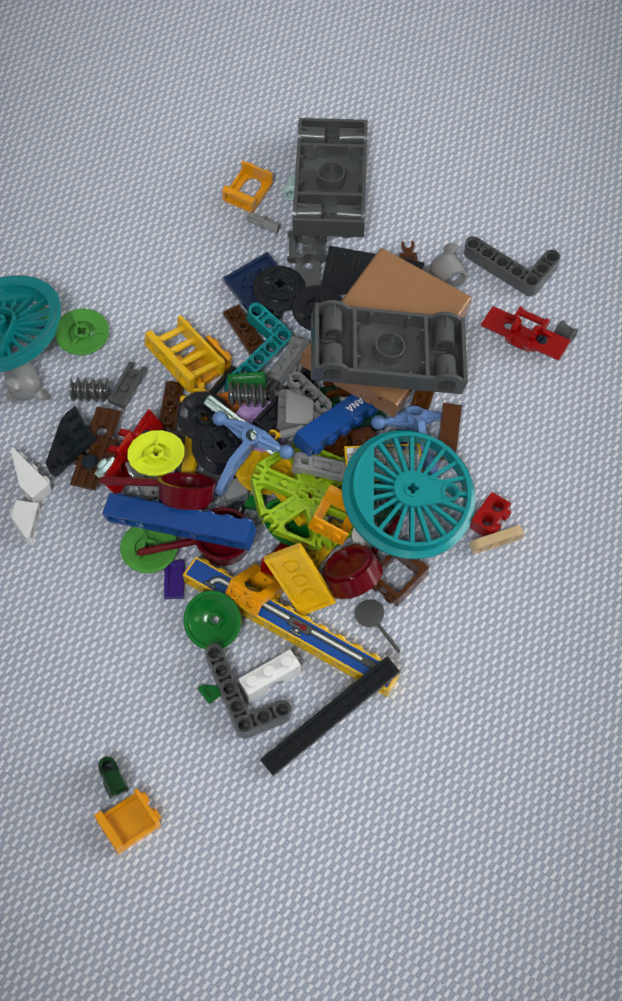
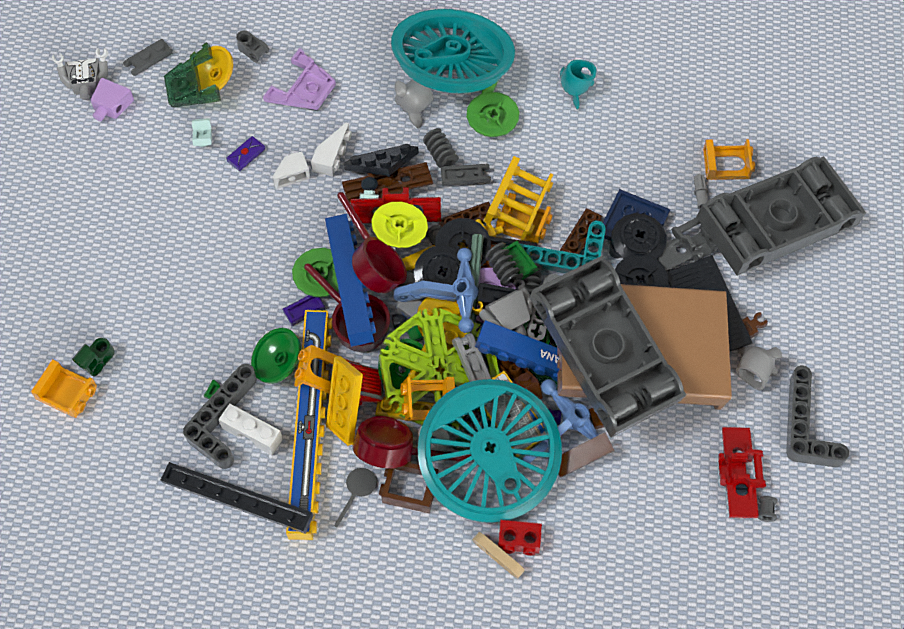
camera: 60 degrees right, 0 degrees up
none -> teal piece [560,59,597,110]

